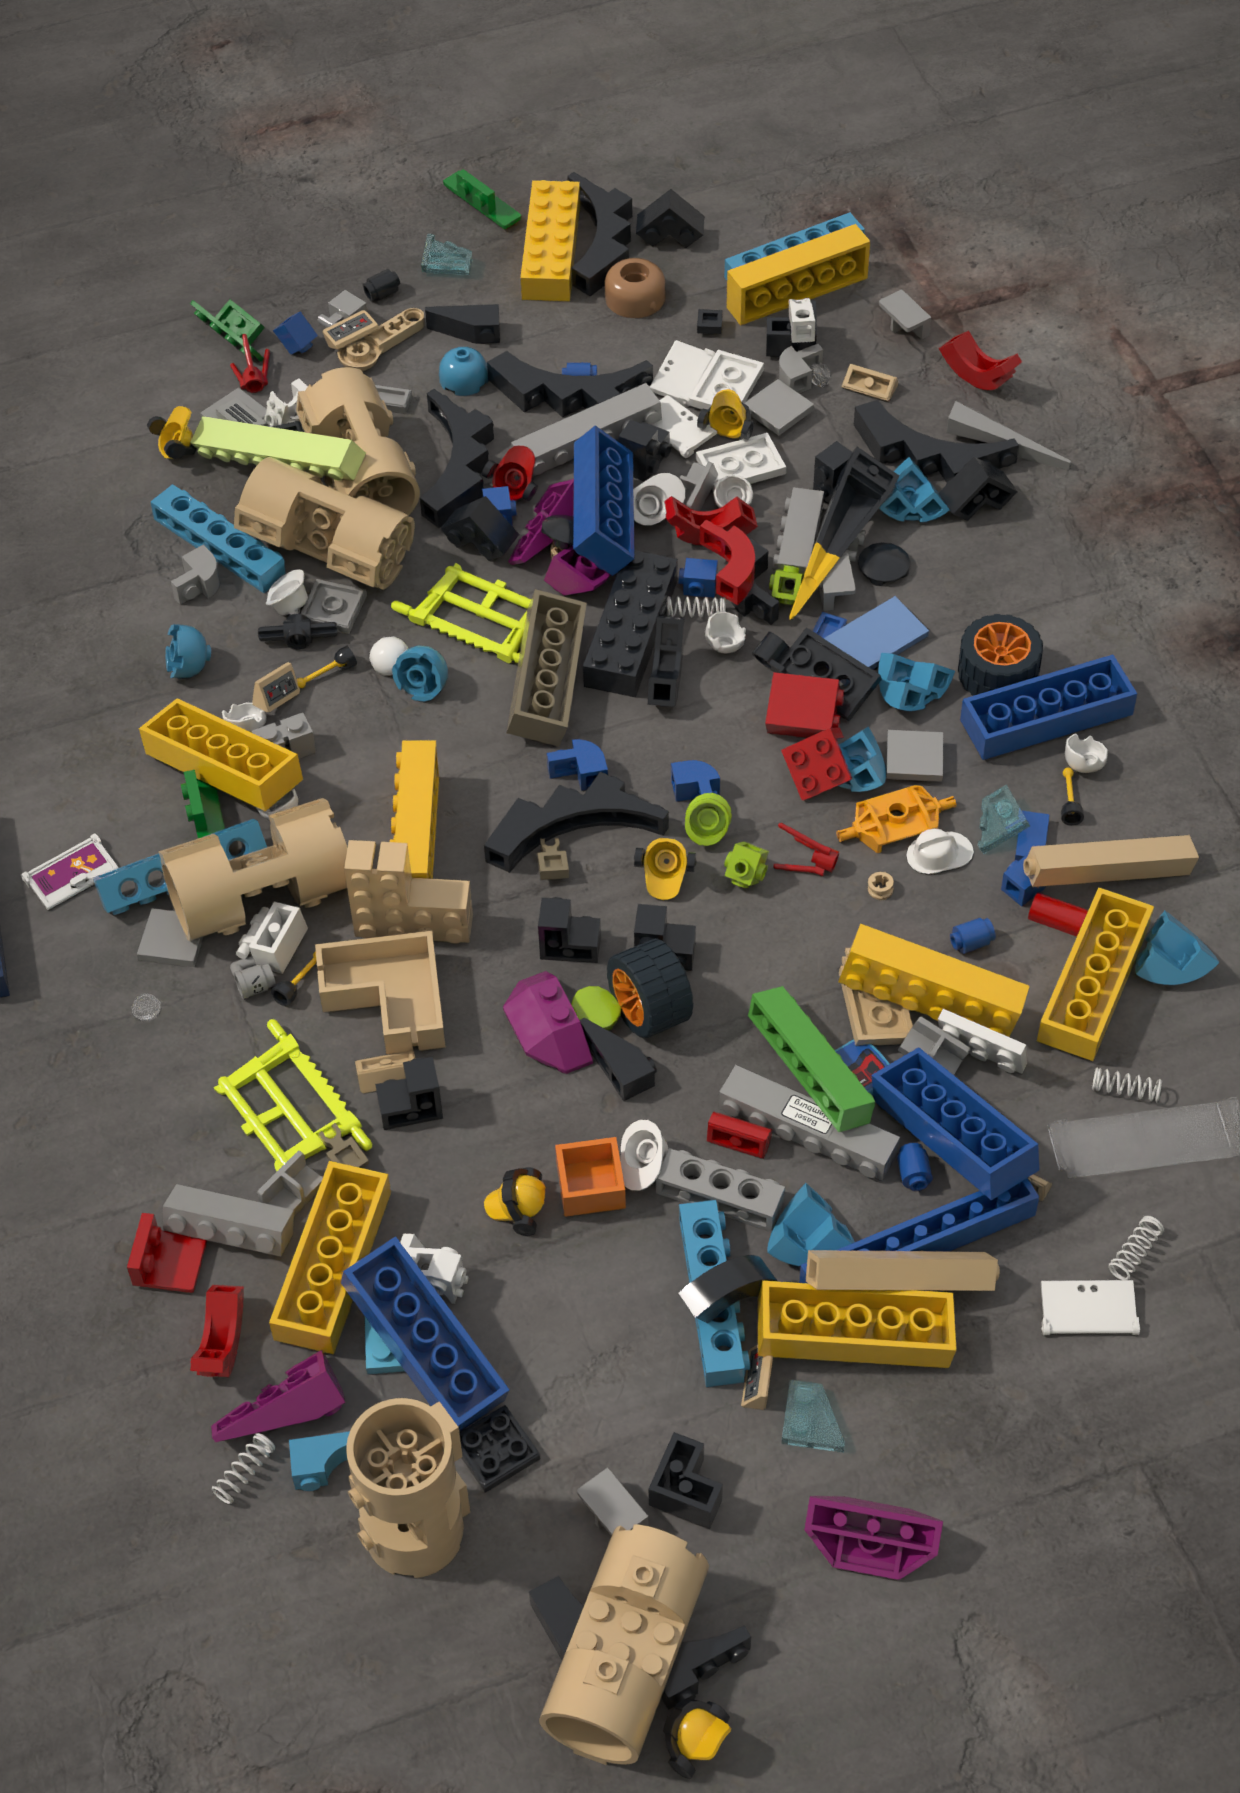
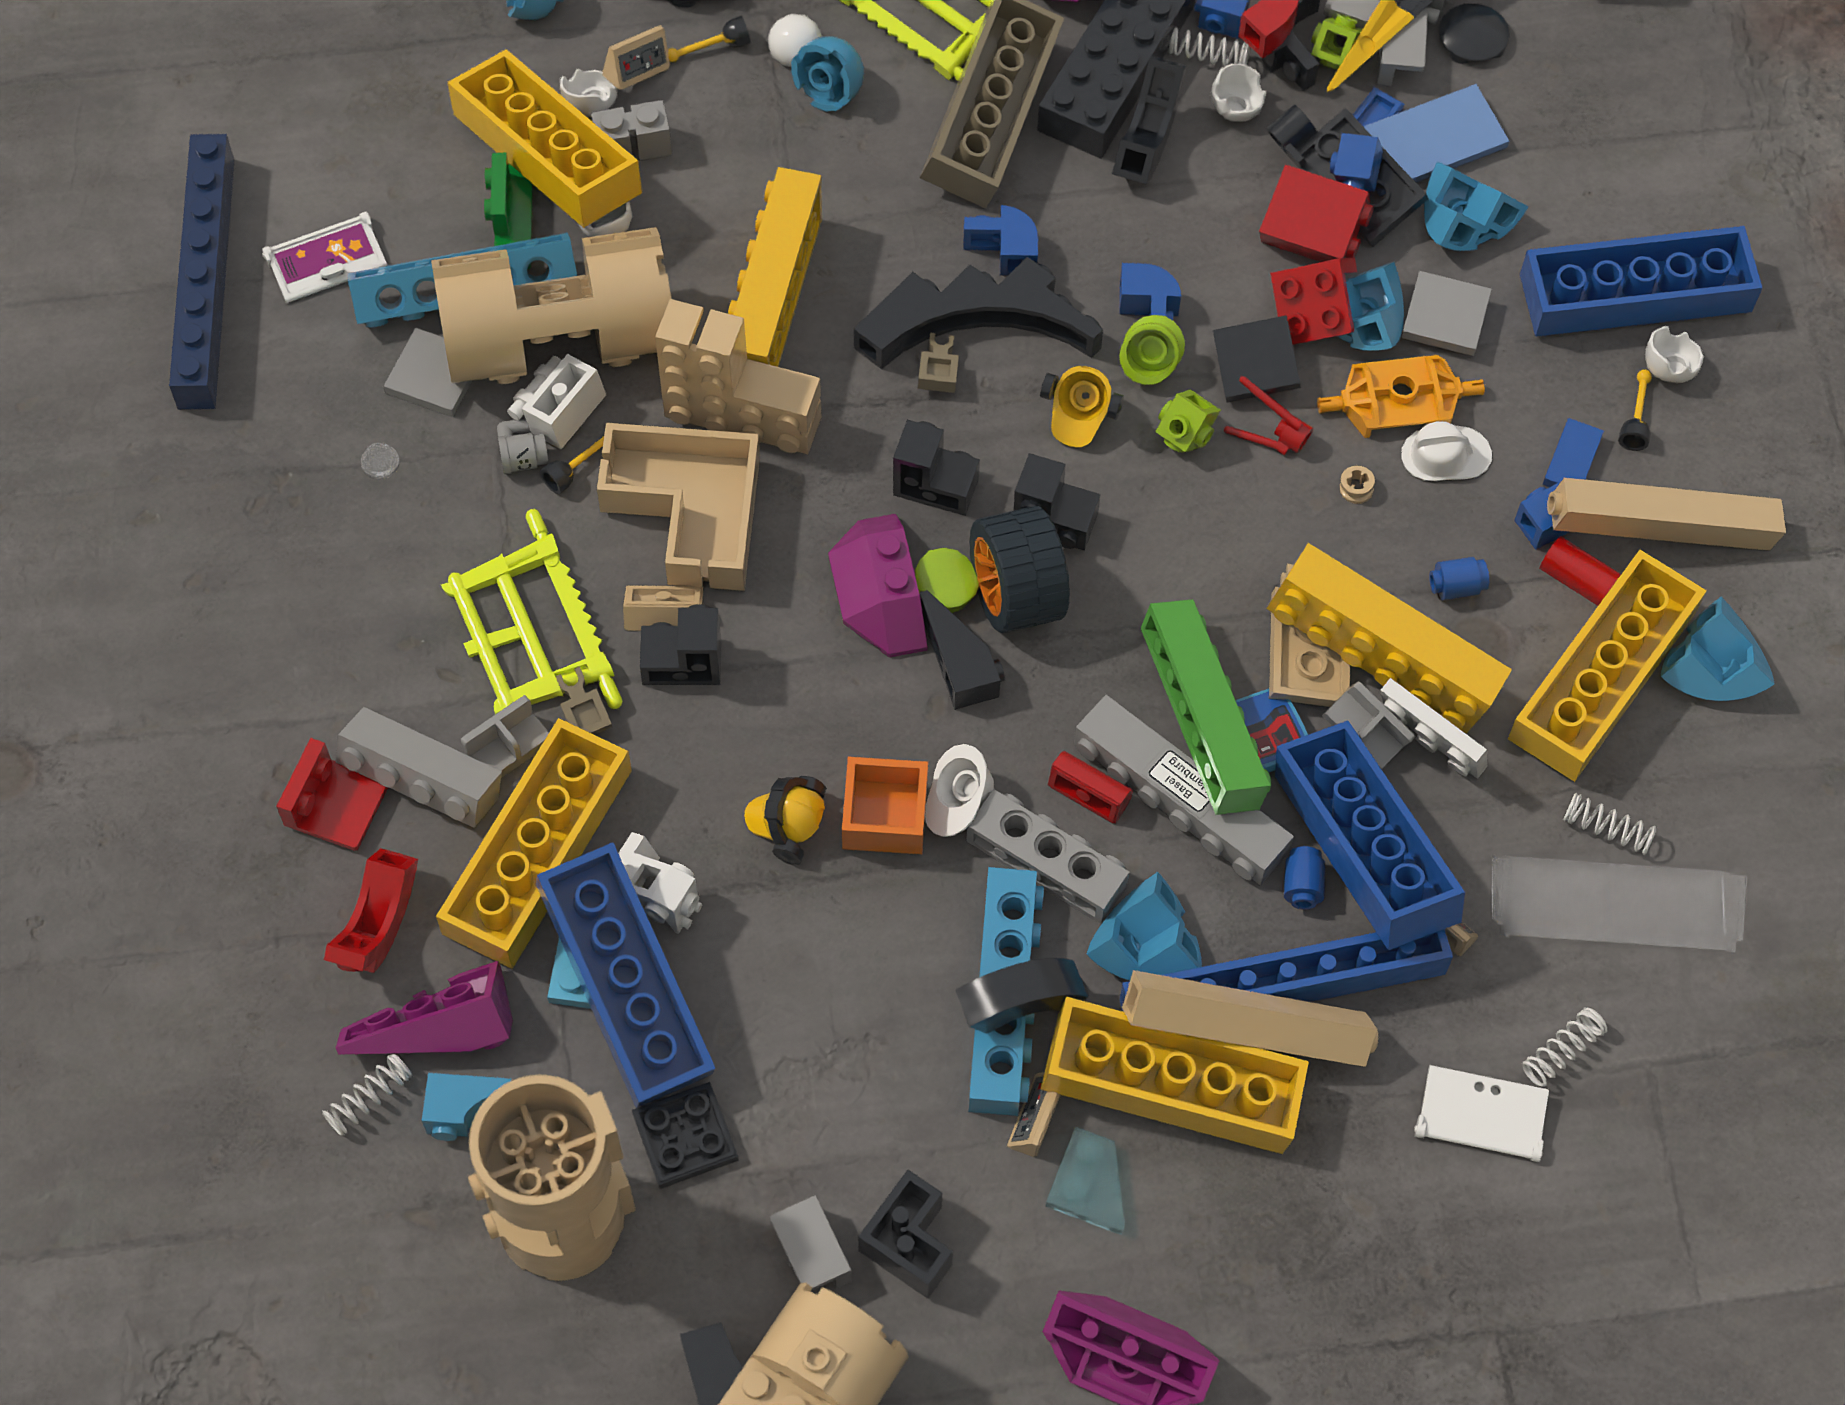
camera: 10 degrees right, 10 degrees up
black wheel [958,614,1043,696] -> none
clear light blue wing [978,784,1030,854] -> none
none -> black tile [1213,315,1301,402]
none -> blue brick [1330,133,1383,192]

